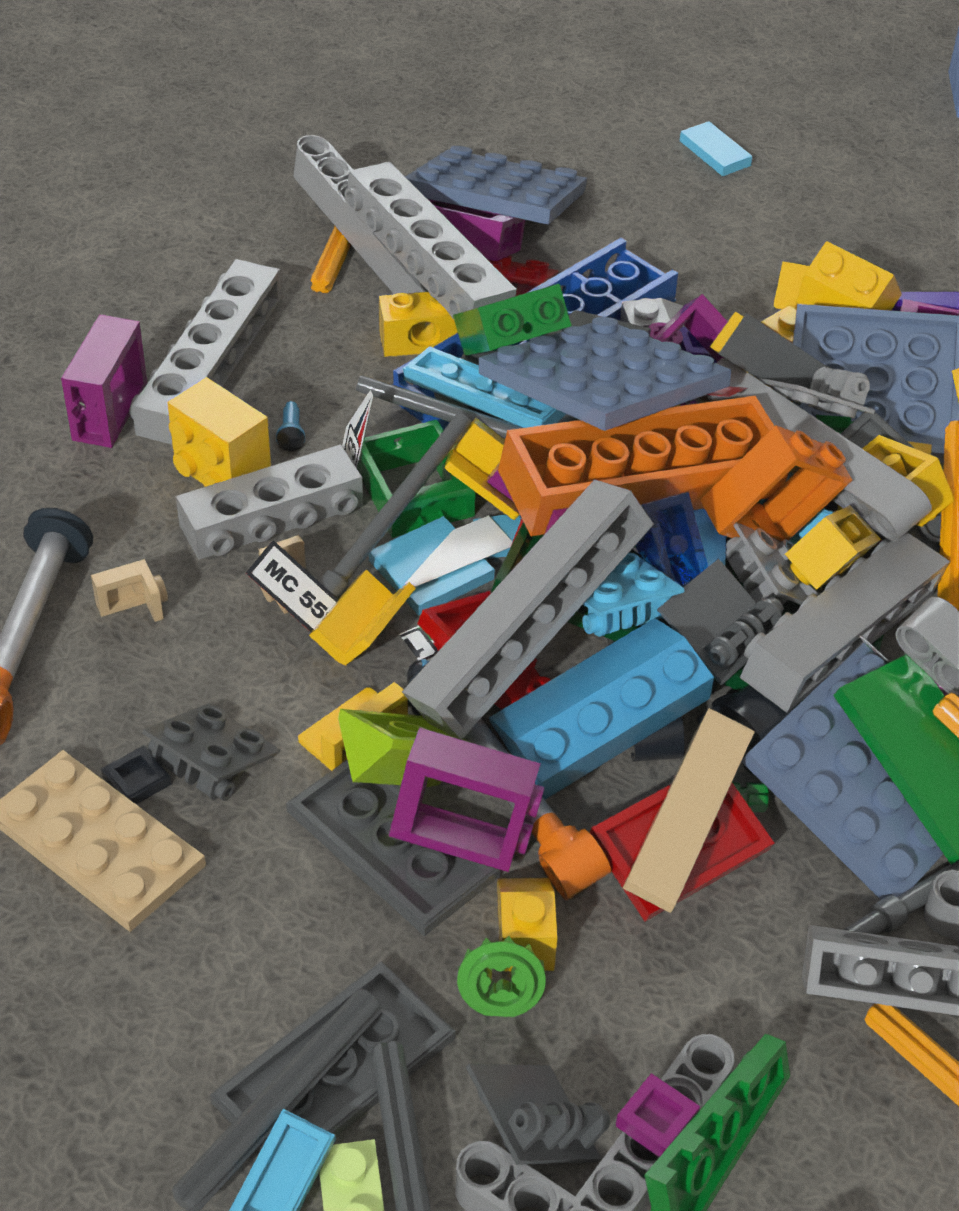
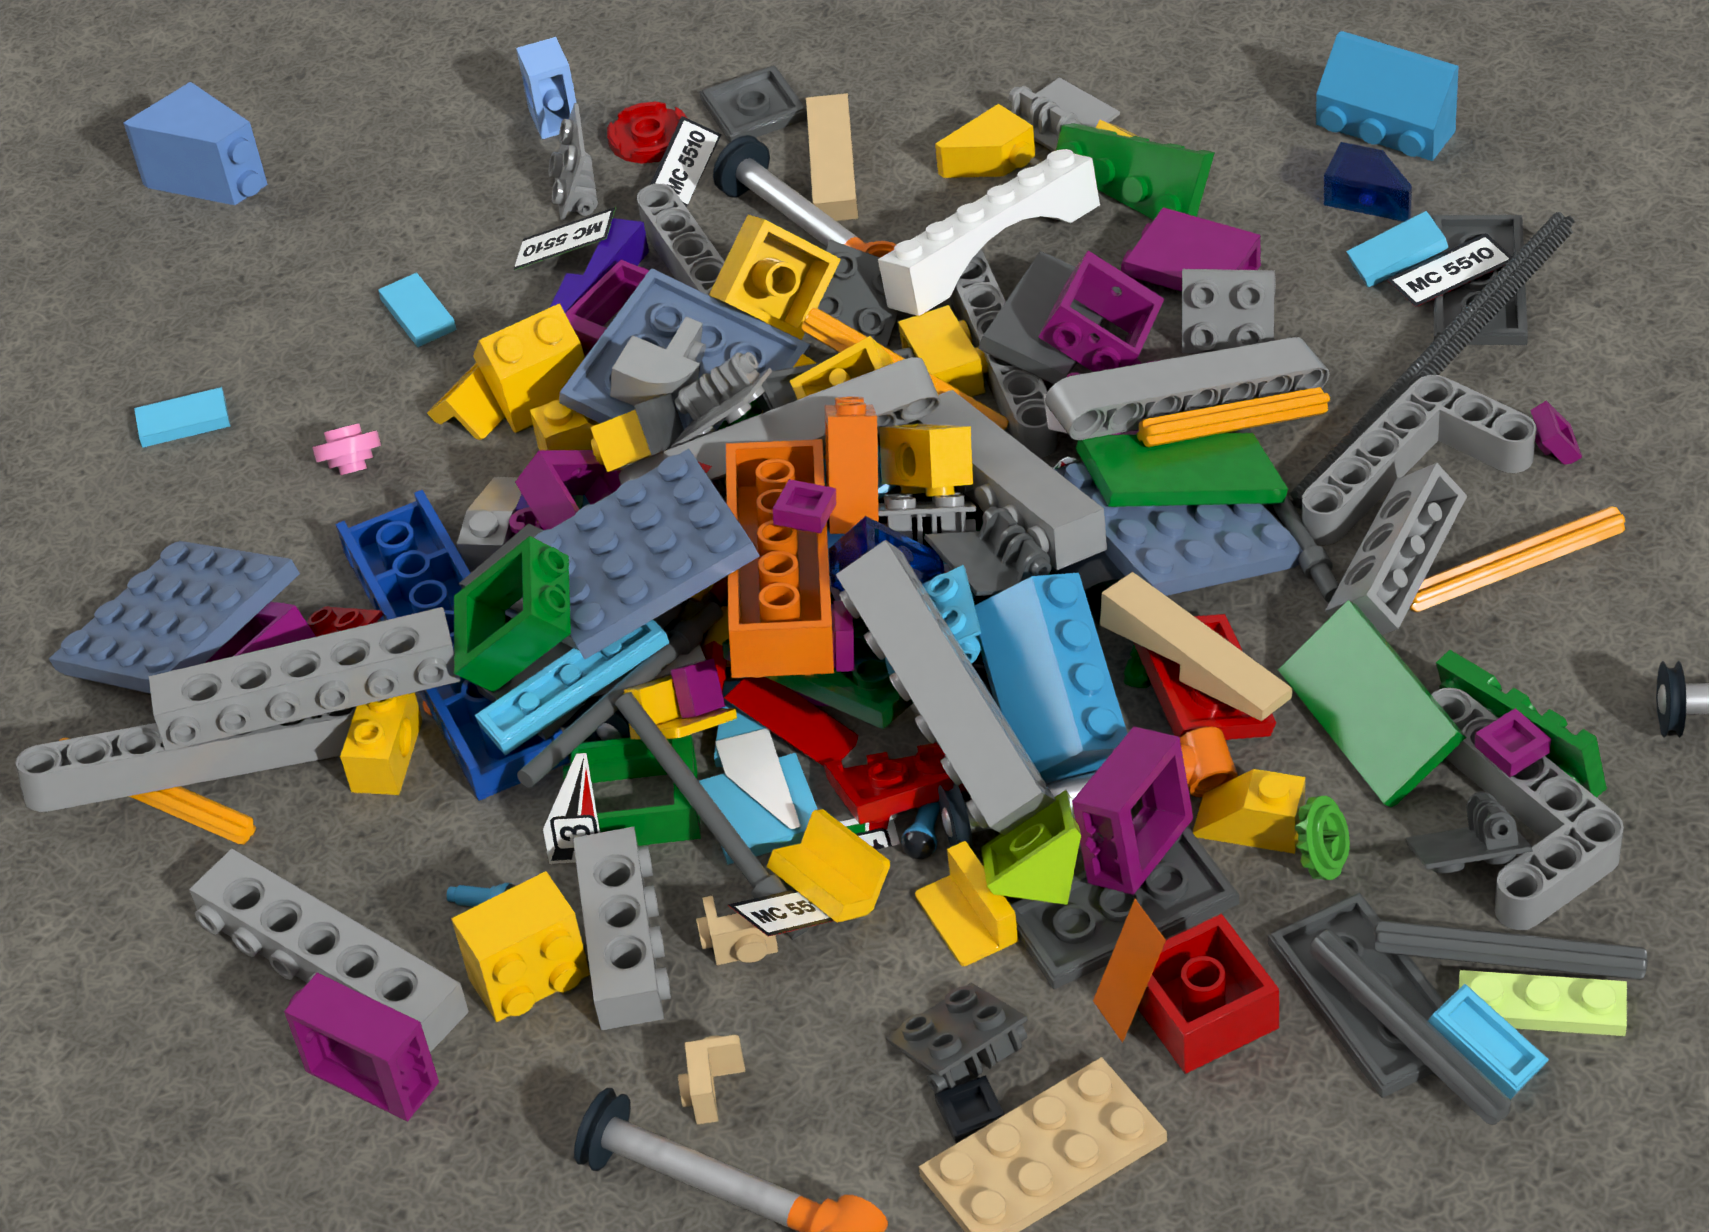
camera: 65 degrees left, 0 degrees up
none -> bright pink plate [312,423,381,475]
none -> medium azure tile [378,273,457,347]
none -> light grey brick [610,317,706,406]
none -> magenta plate [773,479,836,534]
none -> orange sticker [1093,899,1166,1043]
none -> red brick [1138,914,1279,1074]
none -> tile [1278,600,1467,808]

